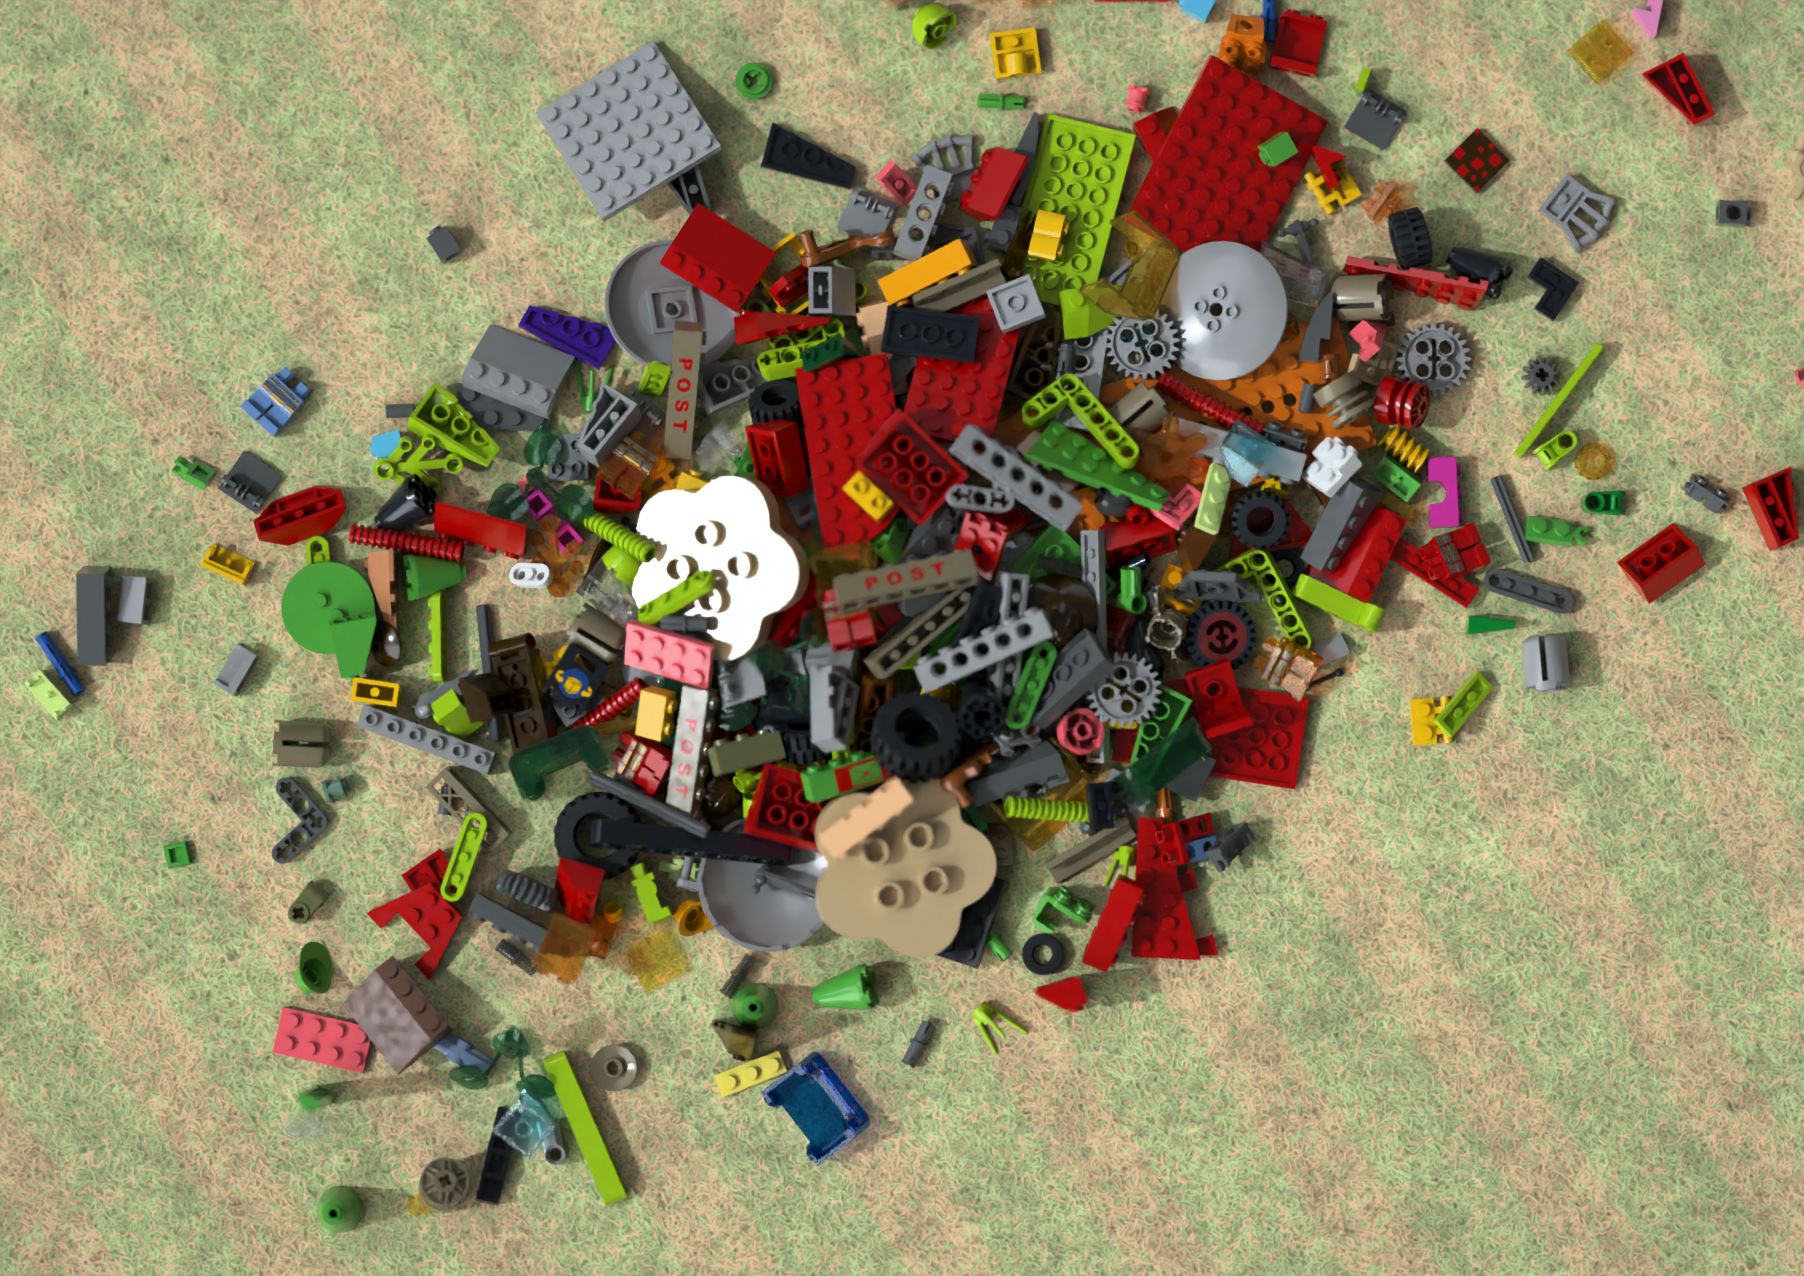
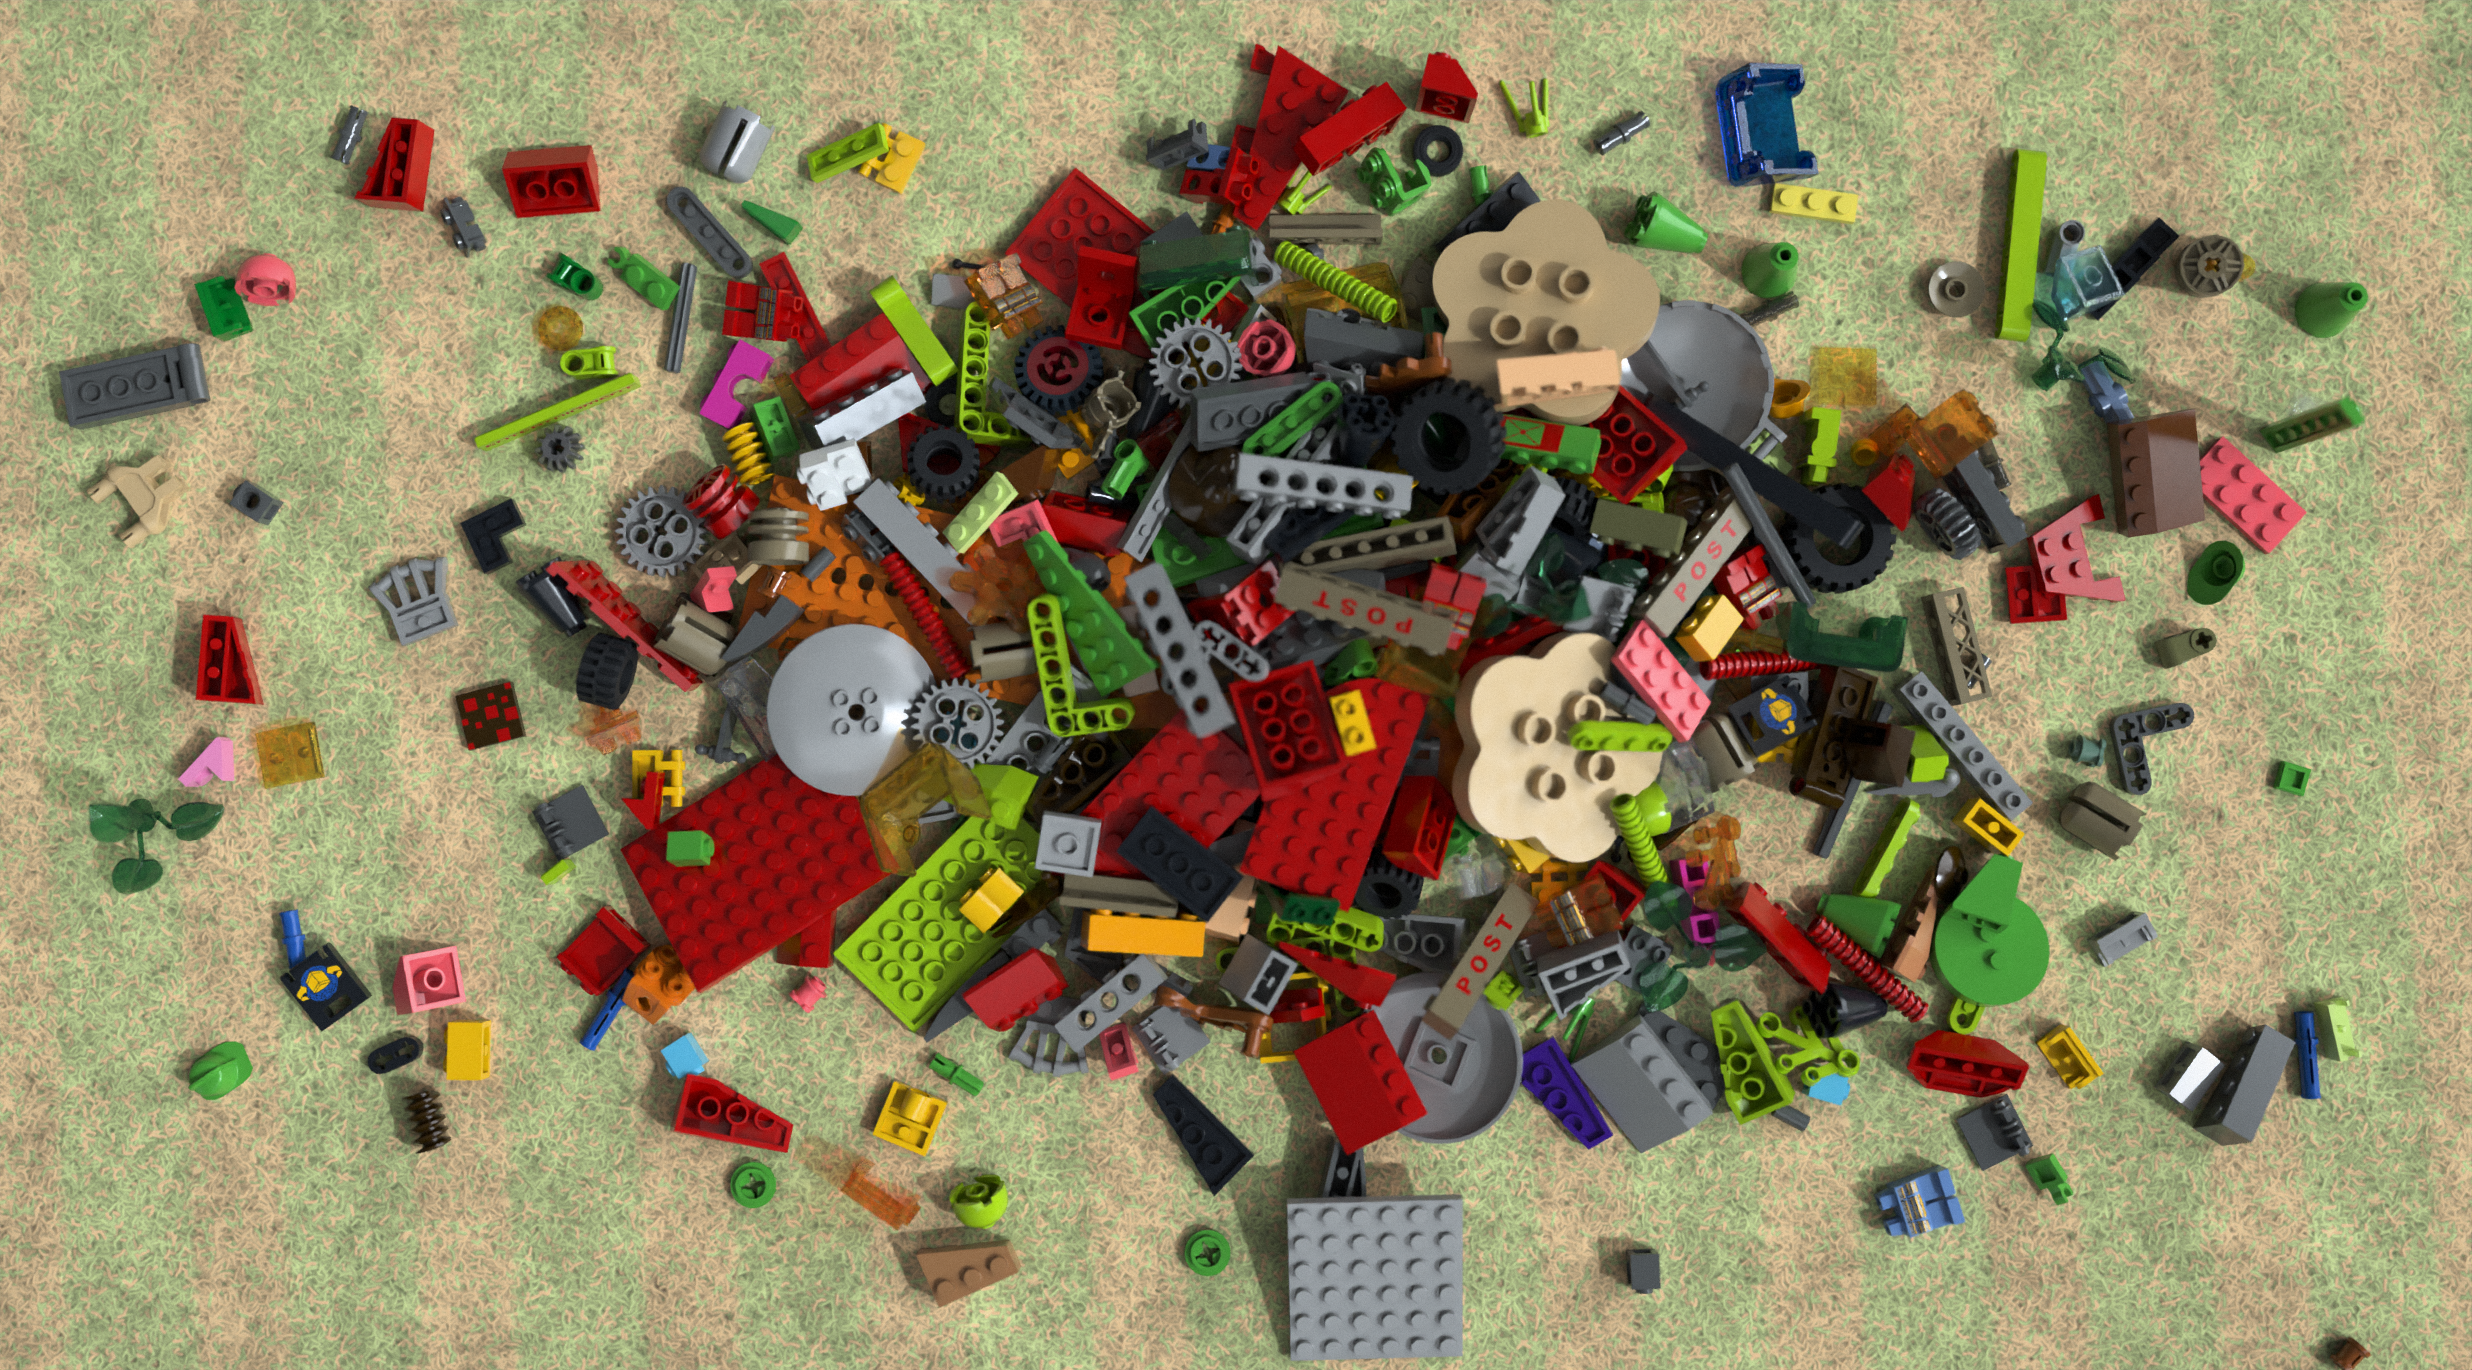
camera: 150 degrees left, 0 degrees up
lime plate [440,812,488,902] -> none
white plate [509,563,554,589] -> none
wedge [712,1019,758,1062] -> none
black hinge [1085,782,1128,830] -> none
red plate [1125,504,1149,526] -> none
clear light blue slope [1219,420,1276,487] -> none

